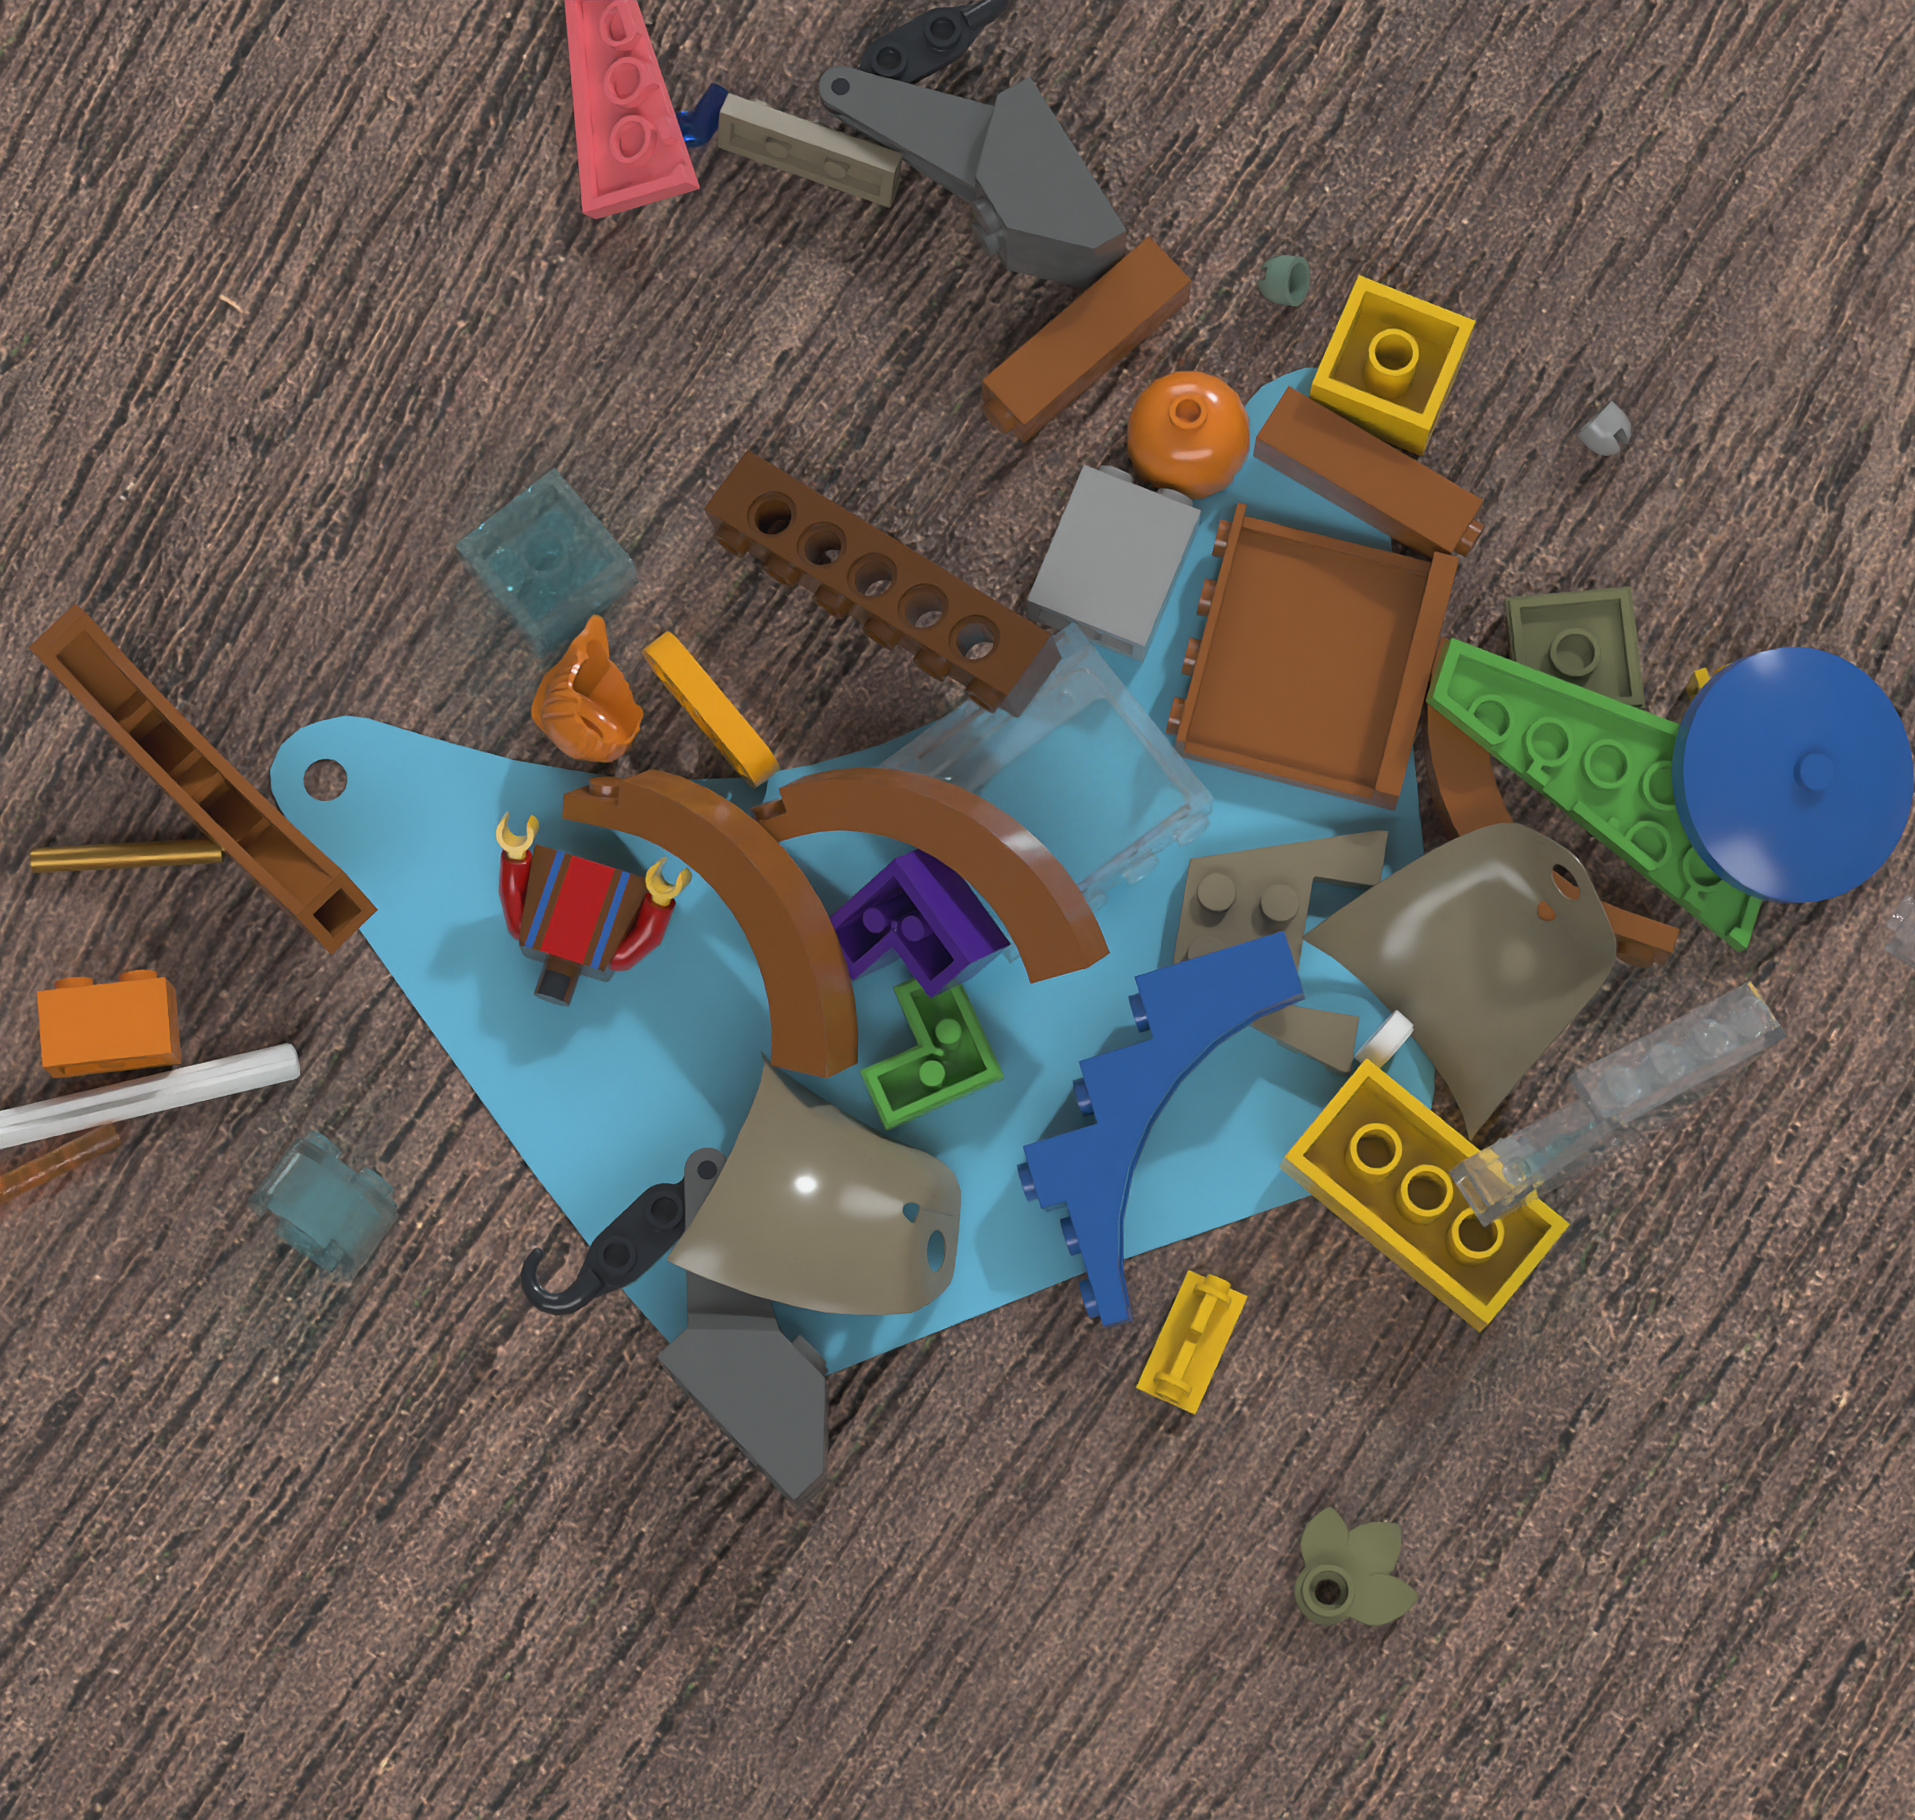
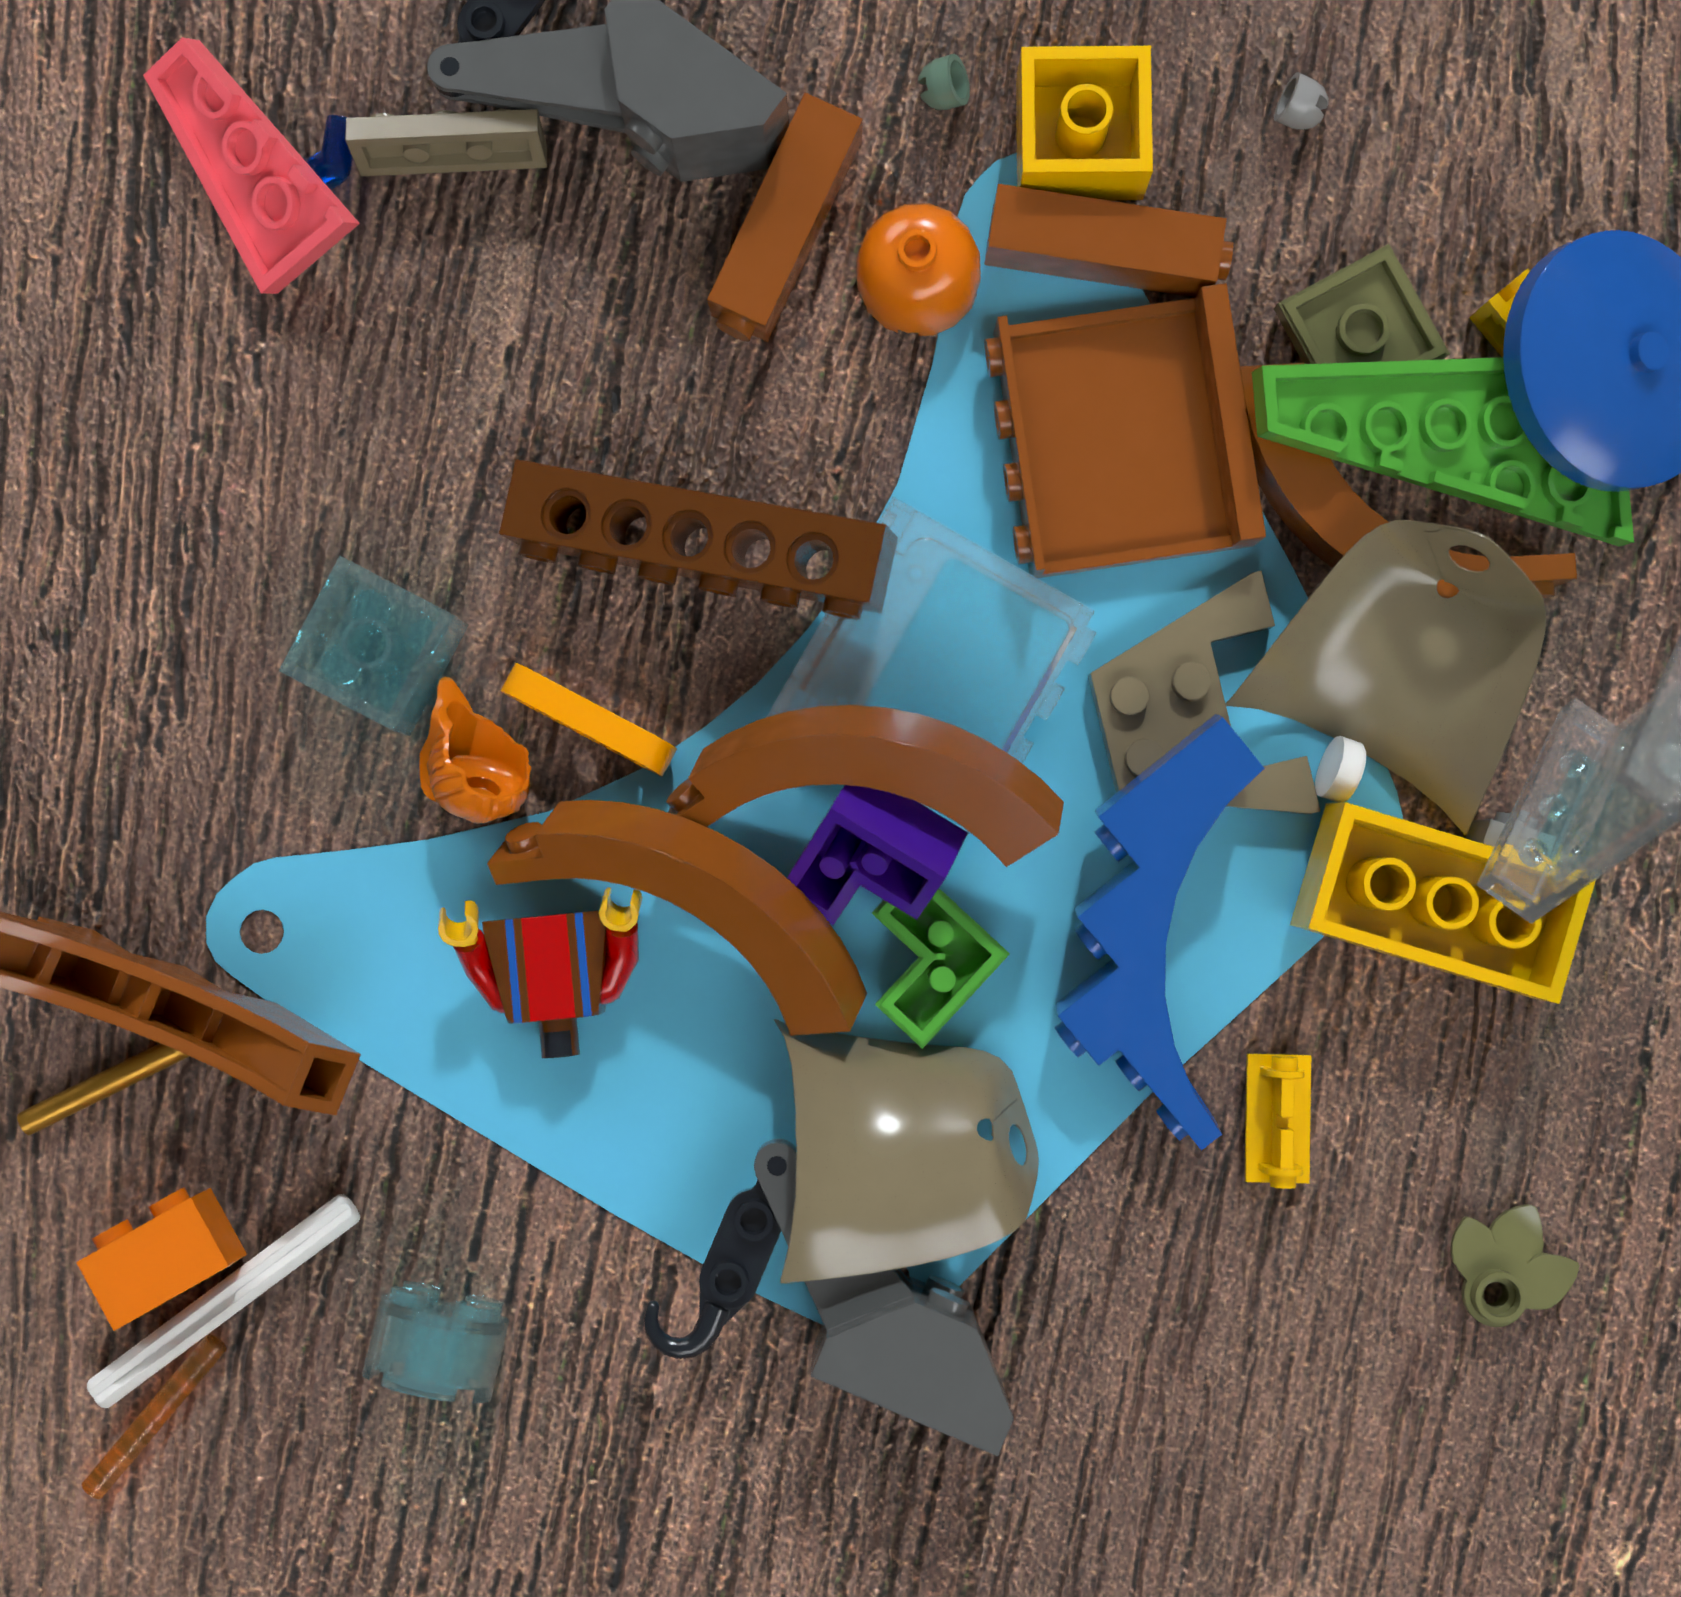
camera: 20 degrees left, 10 degrees up
light grey brick [1027,465,1201,663] -> none

